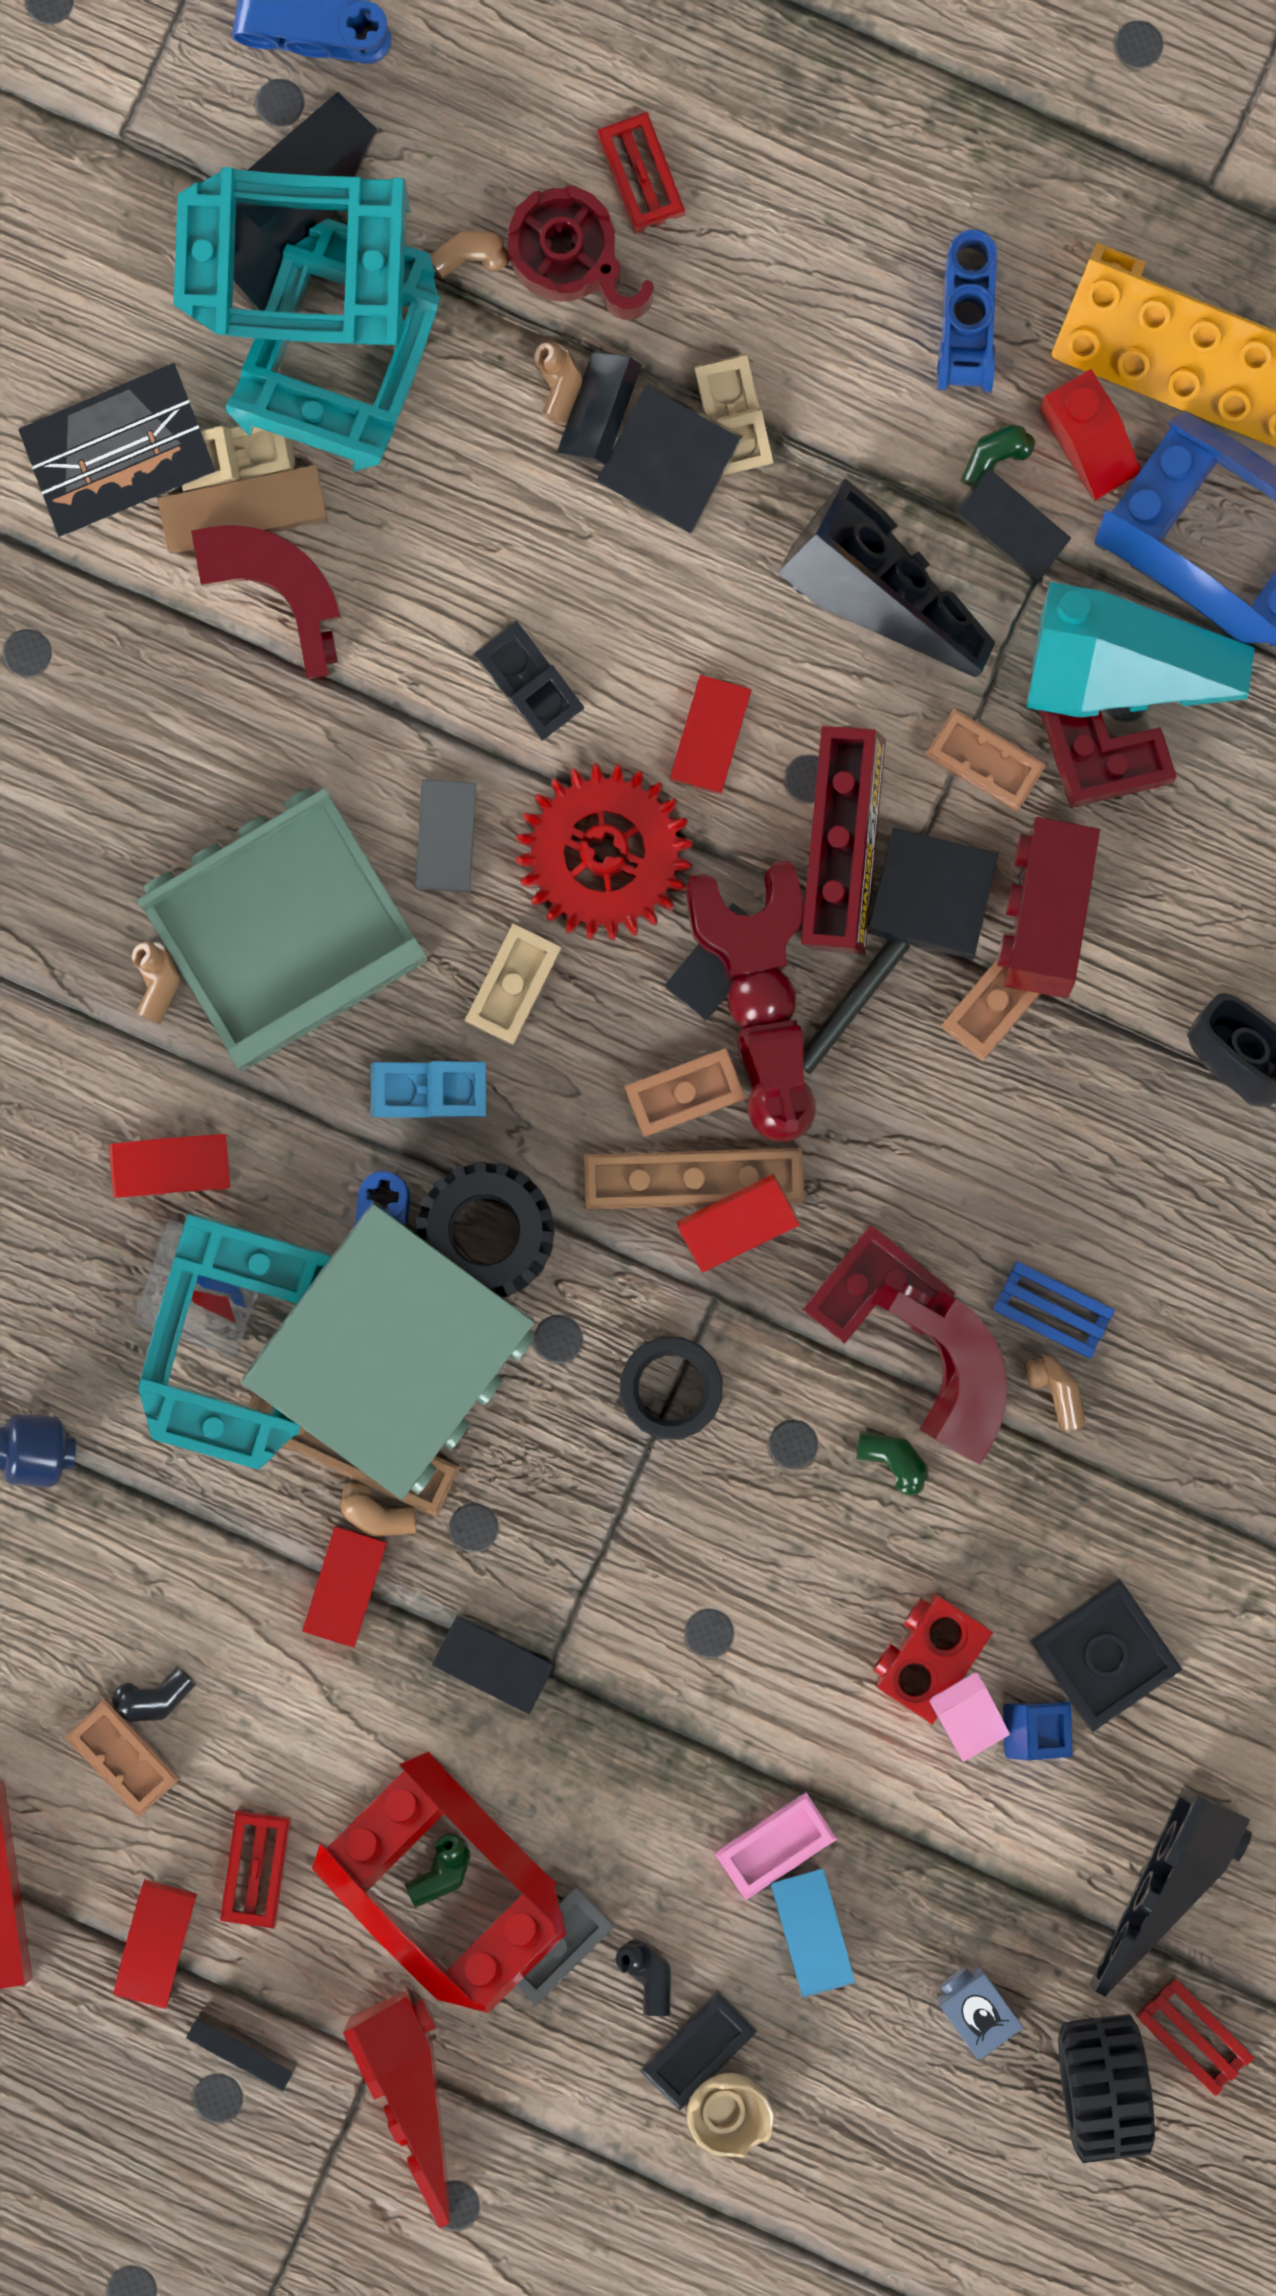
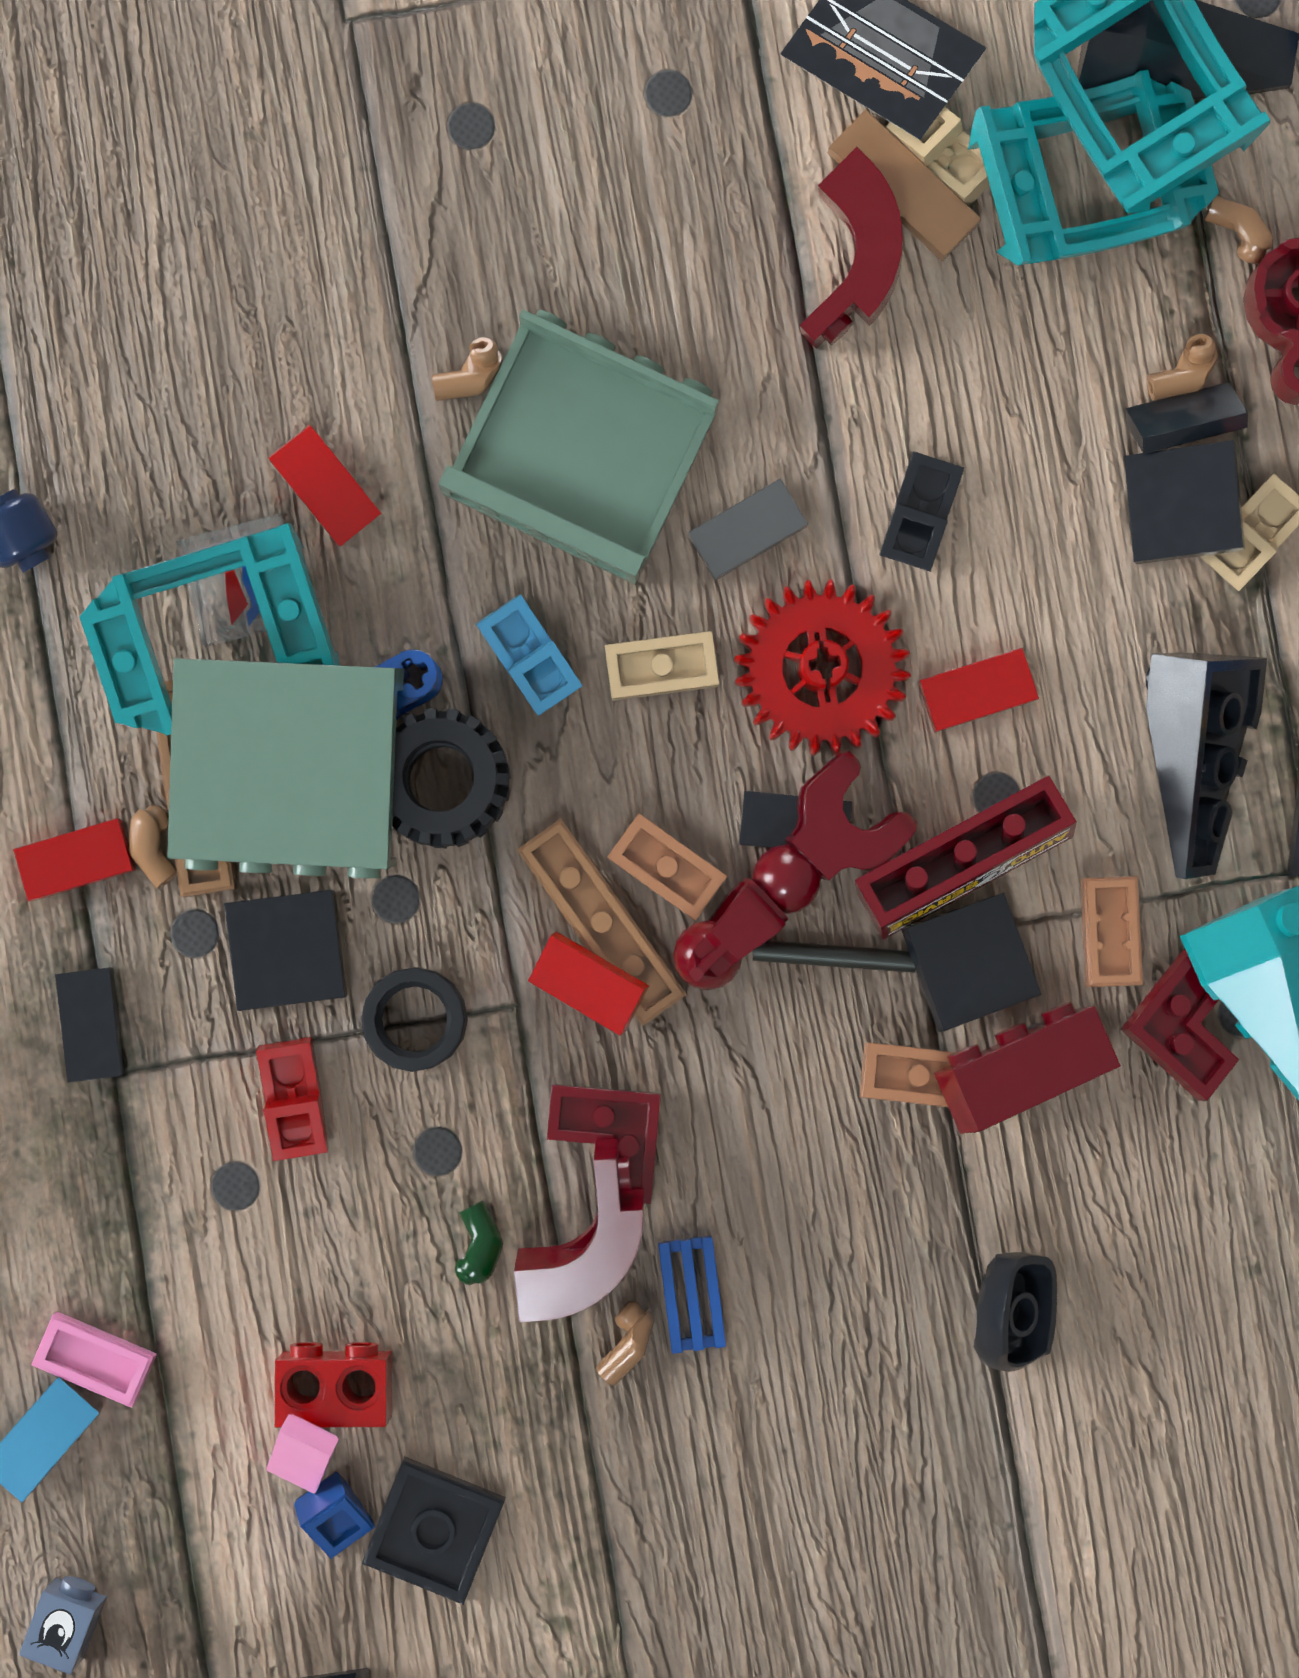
camera: 55 degrees right, 0 degrees up
none -> black tile [224,890,347,1011]
none -> red slope [256,1037,328,1161]

